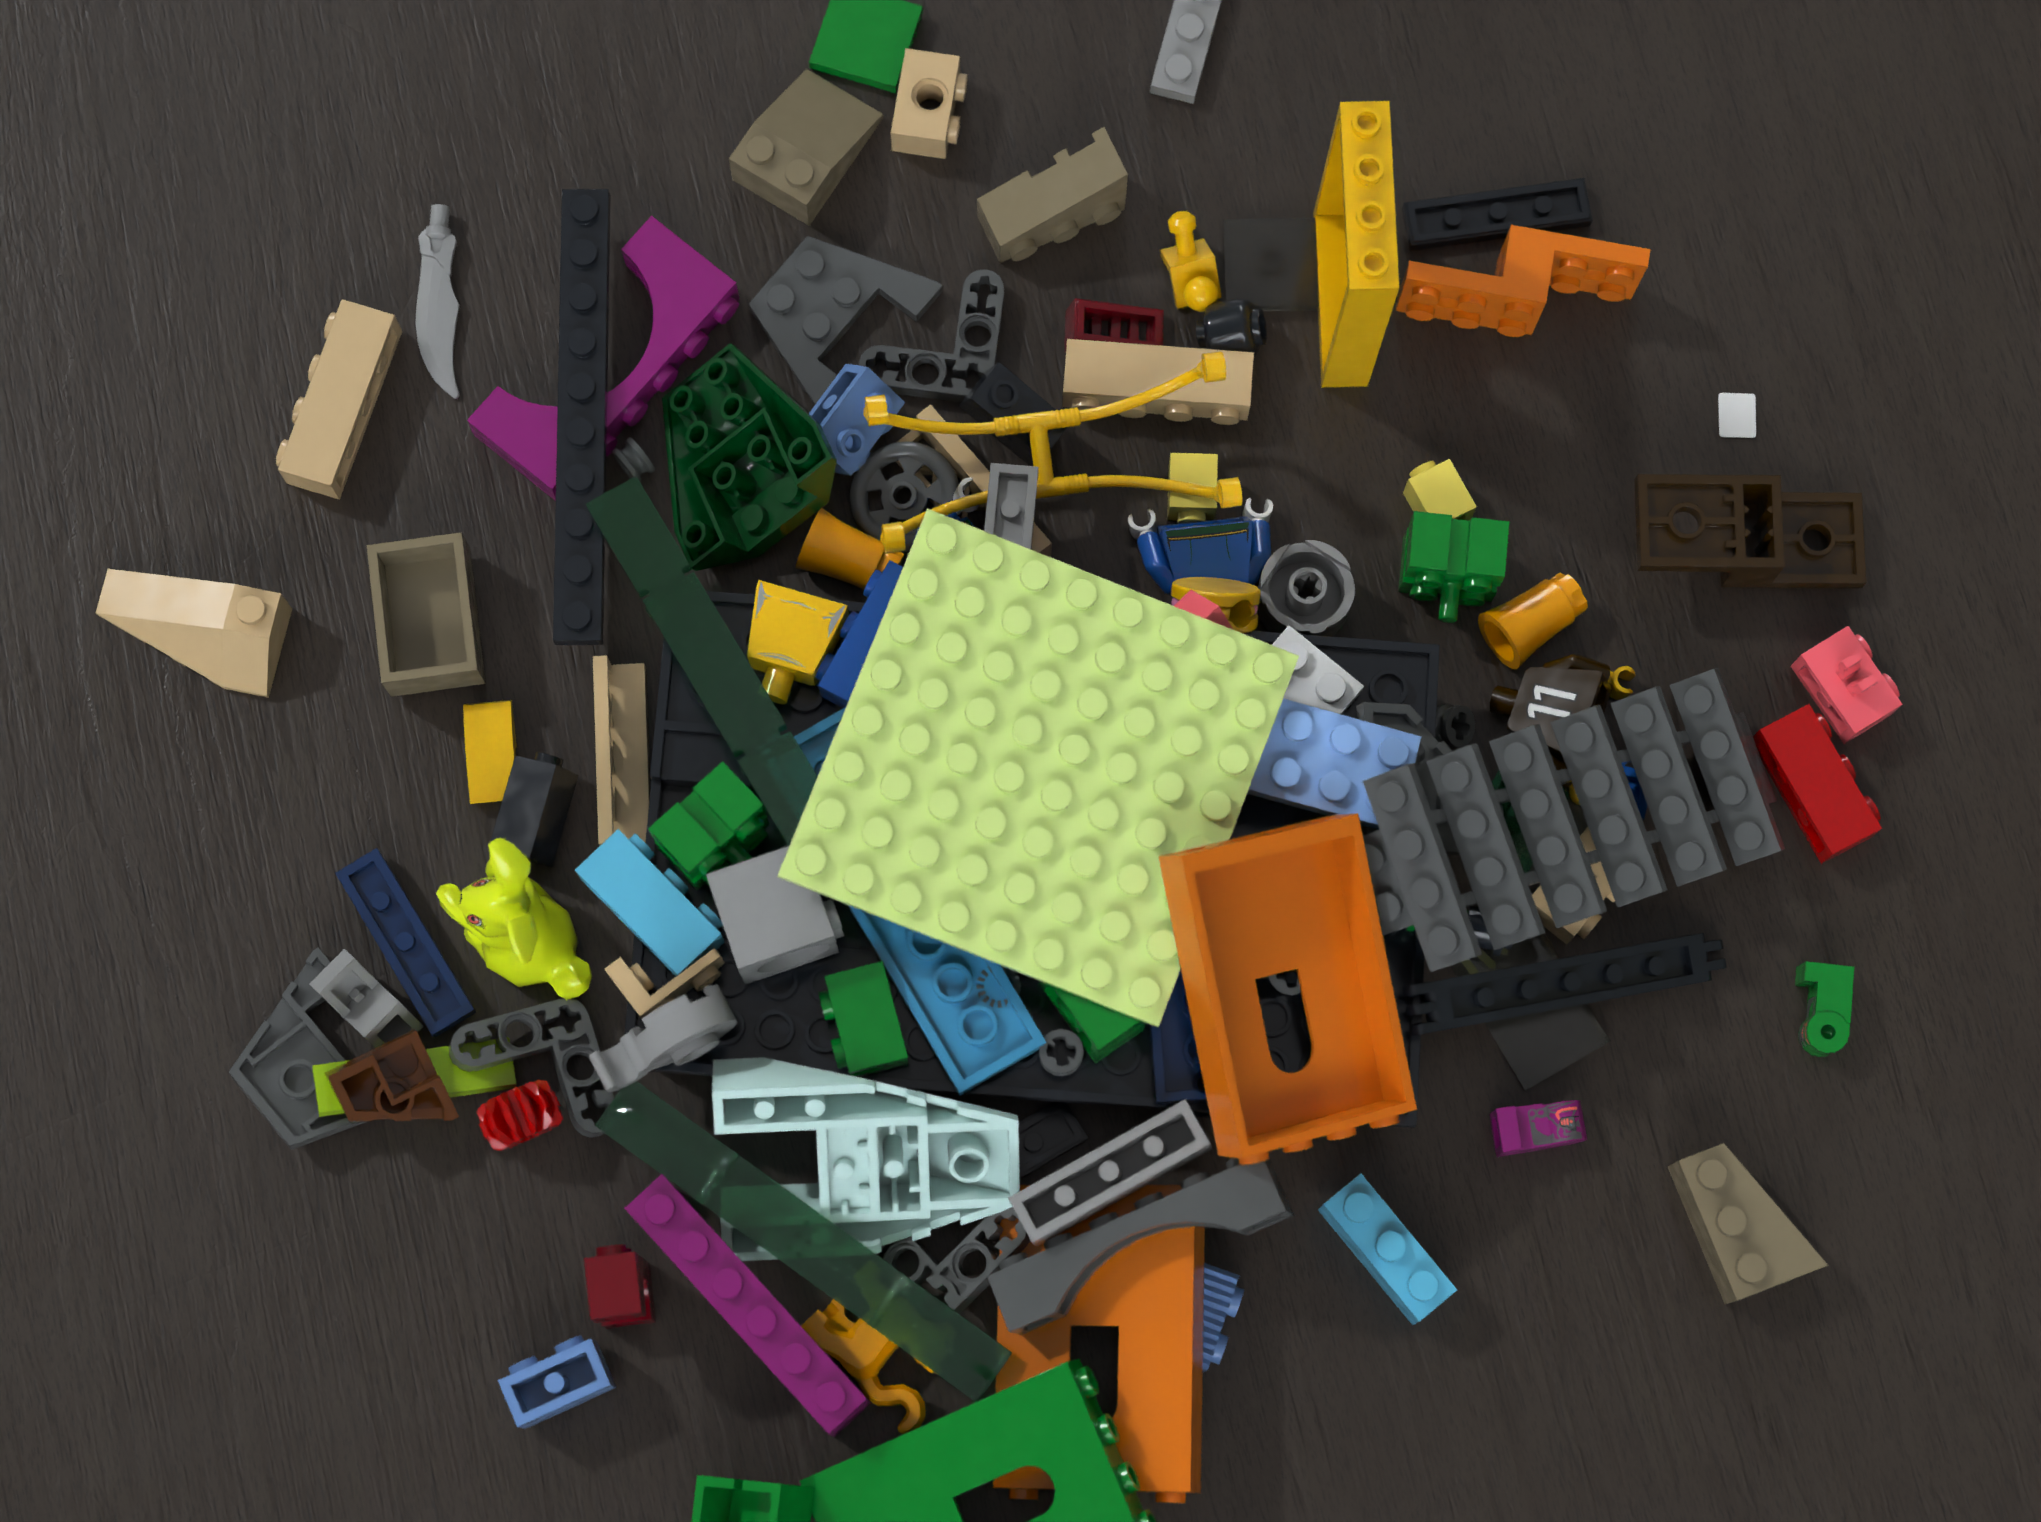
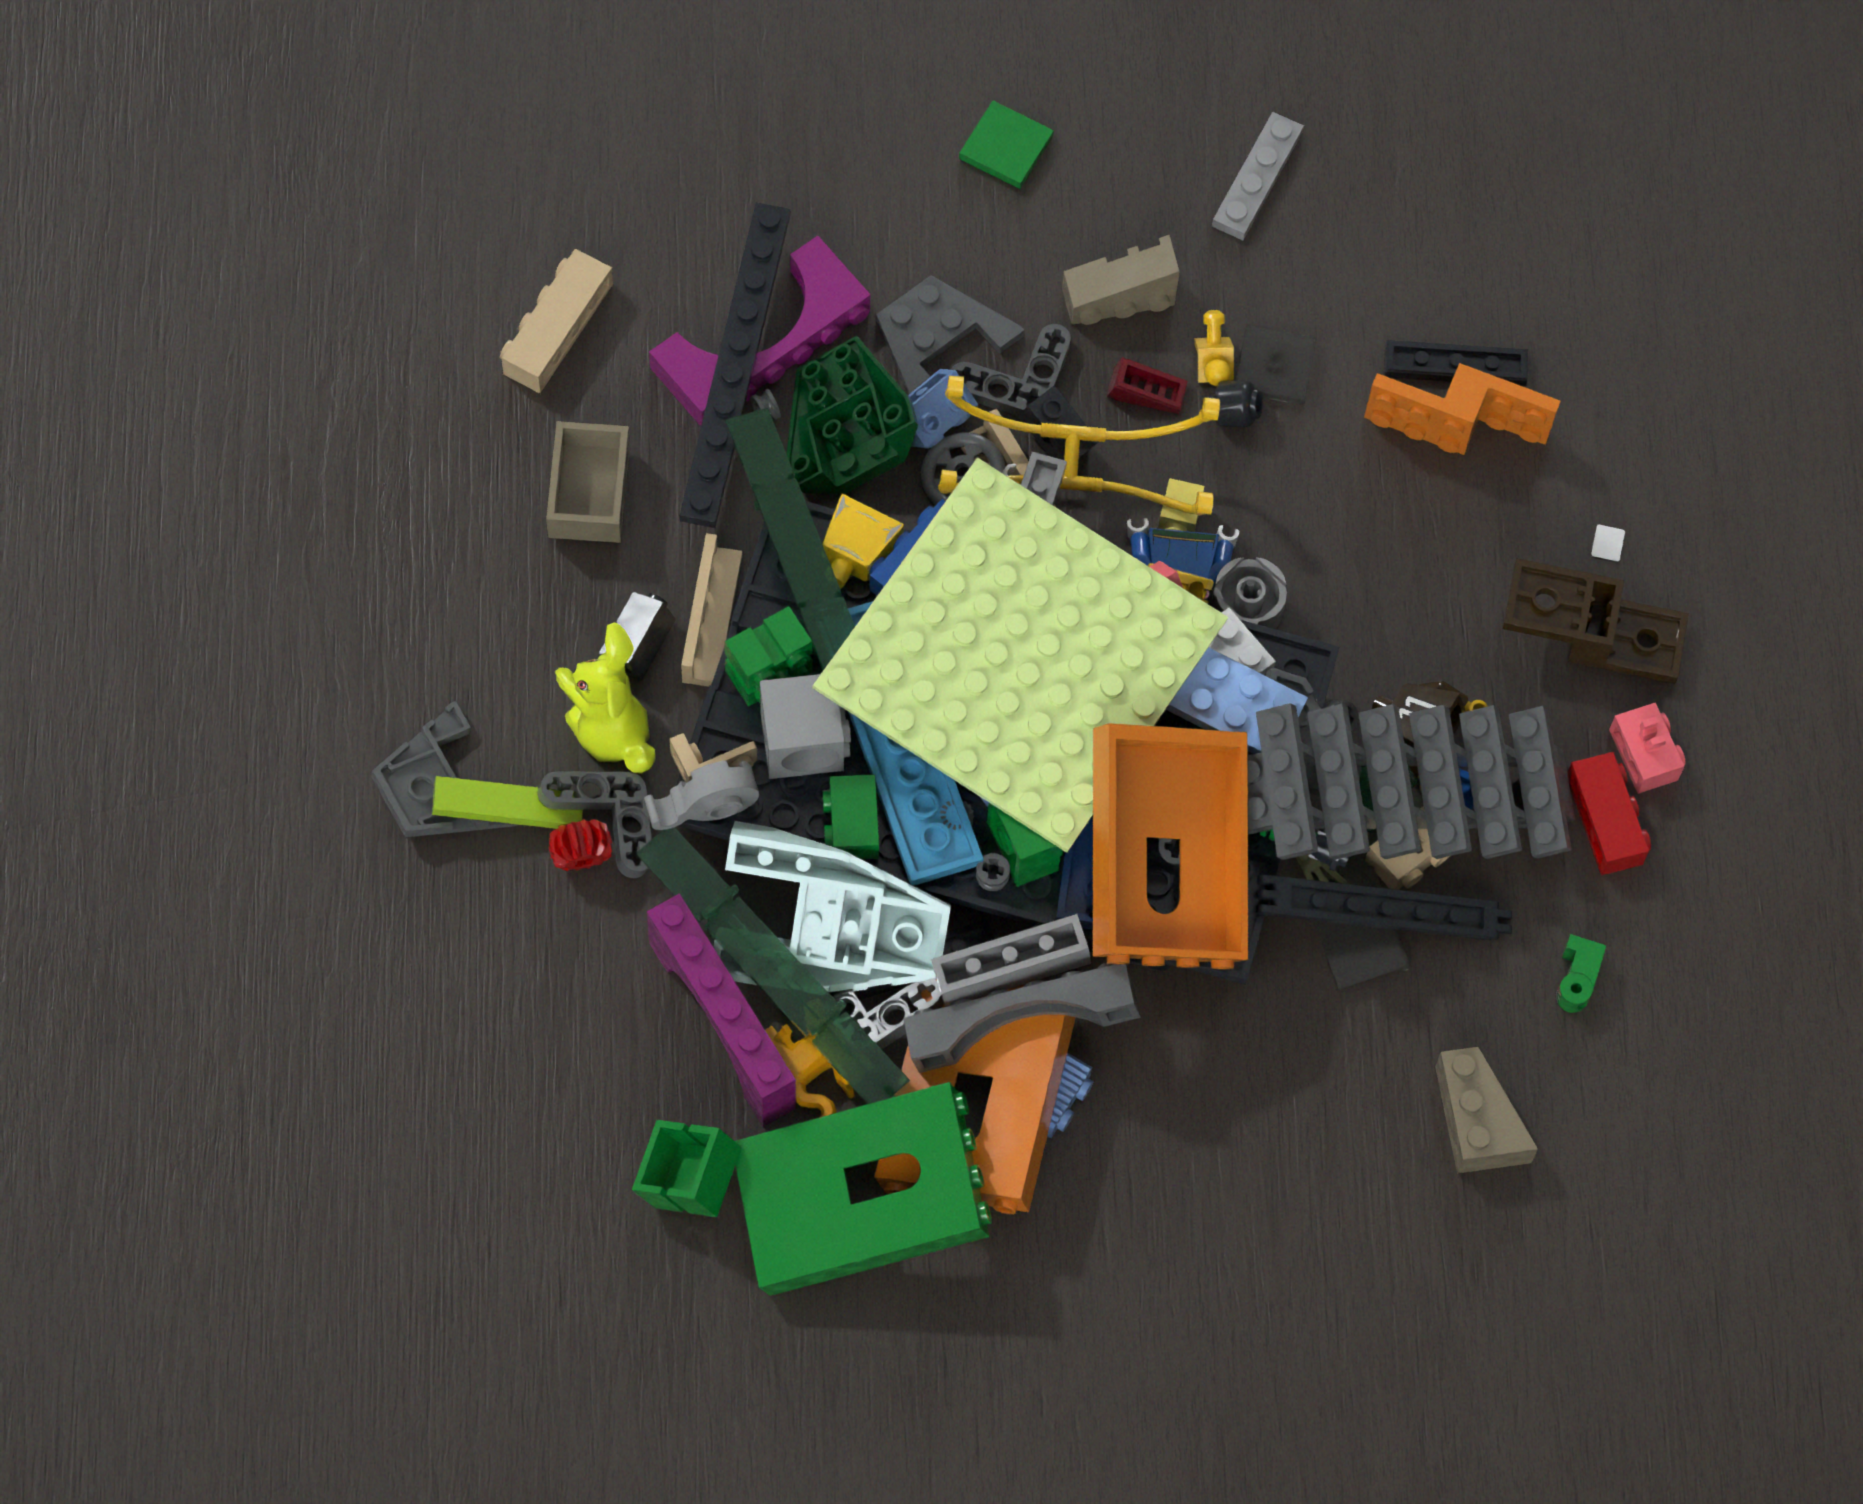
camera: 10 degrees right, 10 degrees down
tan wedge [96,569,292,698] -> none
light grey brick [309,949,423,1048] -> none
reddish brown slope [324,1029,459,1121] -> none
dark blue plate [335,848,477,1038] -> none
light grey sword [416,204,460,399] -> none
yellow slope [463,700,517,804] -> none
medium blue brick [498,1335,617,1429] -> none
medium azure brick [575,829,725,976] -> none
dark red arch [584,1244,656,1329] -> none
dark tan slope [729,69,883,226] -> none
light orange plant [795,508,904,590] -> none
tan brick [891,48,968,159] -> none
tan brick [1062,339,1254,425] -> none
yellow panel [1313,101,1399,387] -> none
medium azure brick [1318,1174,1457,1325] -> none
green brick [1398,511,1510,623] -> none
light yellow brick [1403,459,1477,521] -> none
light orange plant [1478,572,1588,669] -> none
magenta leg [1489,1100,1587,1158] -> none

